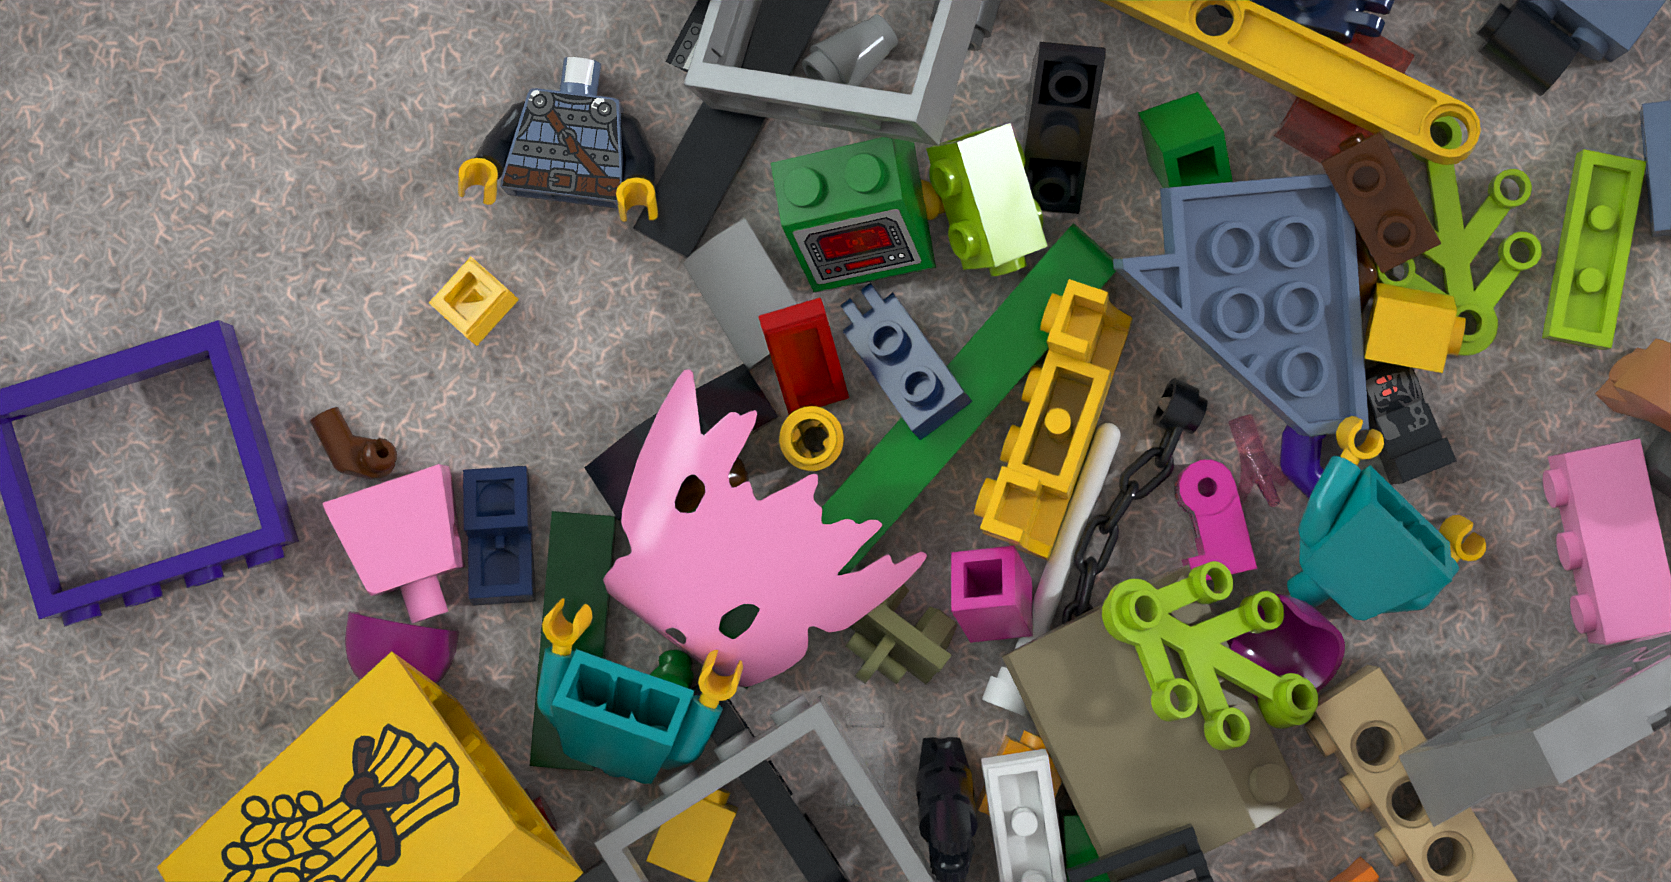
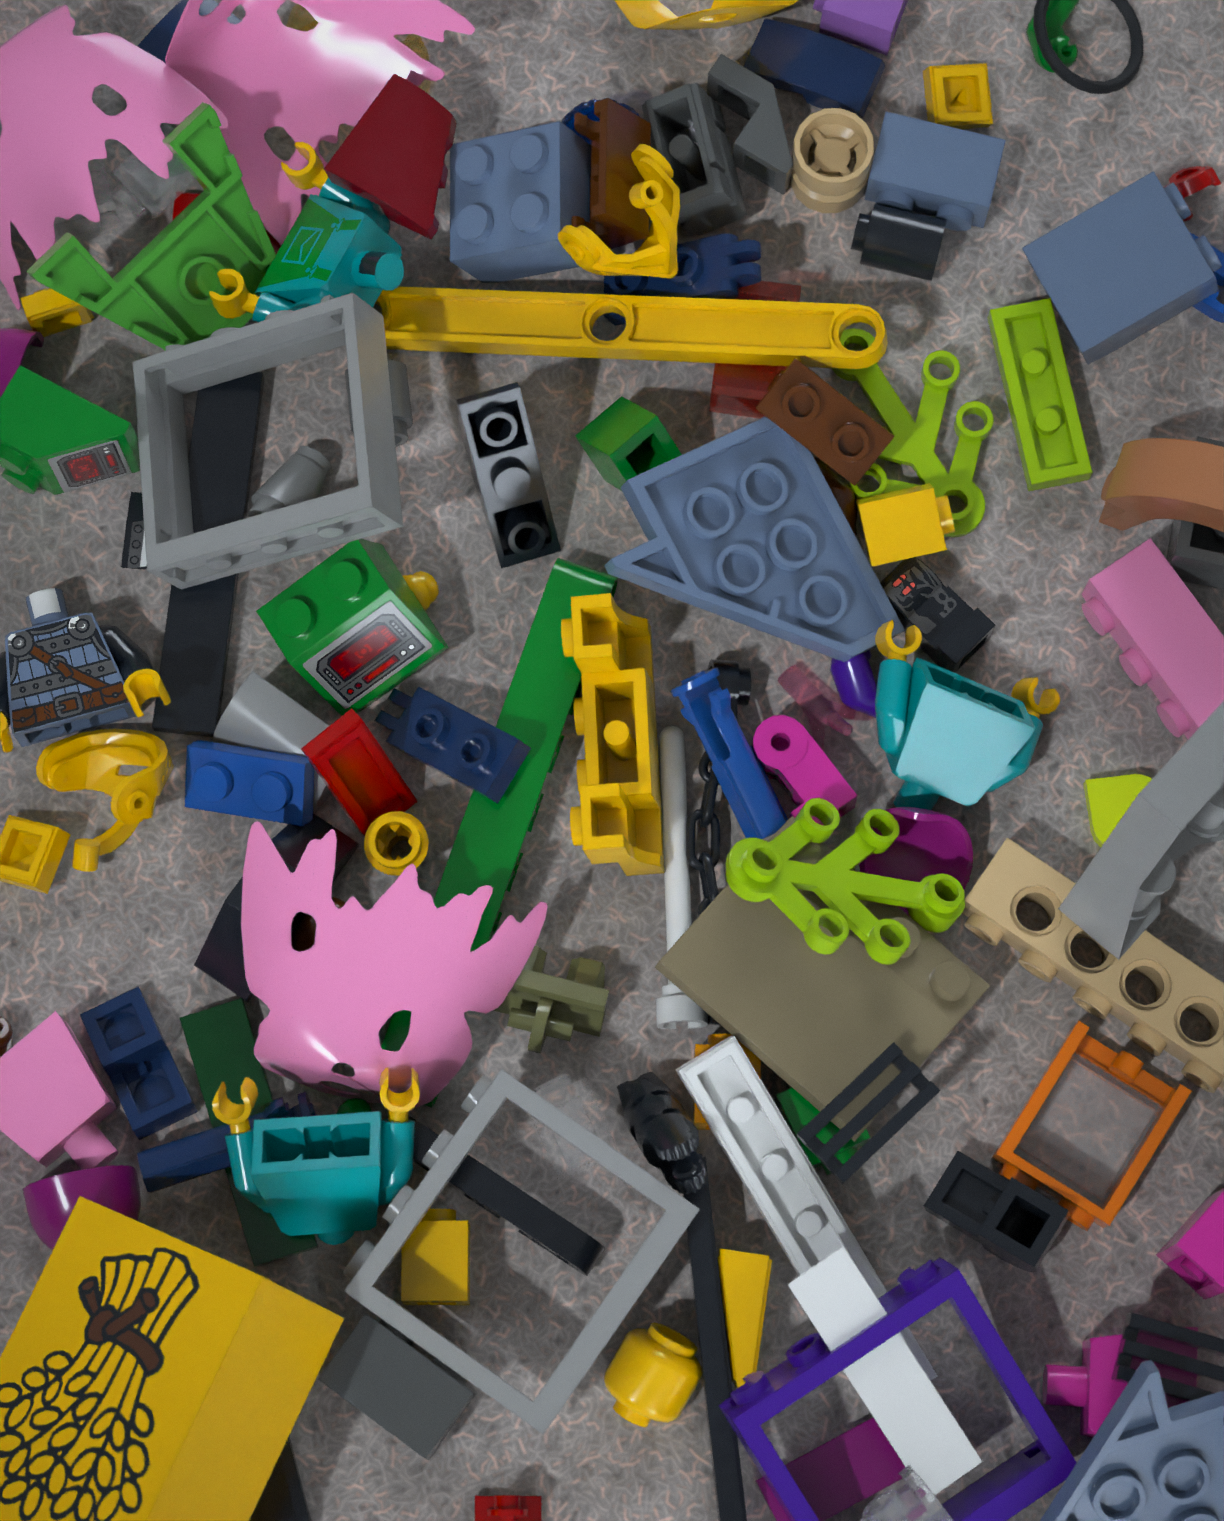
camera: 30 degrees left, 10 degrees down
brick [926,123,1048,277] -> none
dark pink brick [951,545,1033,643] -> none
none -> yellow helmet [36,729,174,872]
none -> dark blue piece [137,1092,317,1193]
none -> blue plate [185,740,315,826]
none -> blue piece [670,667,788,839]
none -> neon yellow tile [1083,774,1152,847]

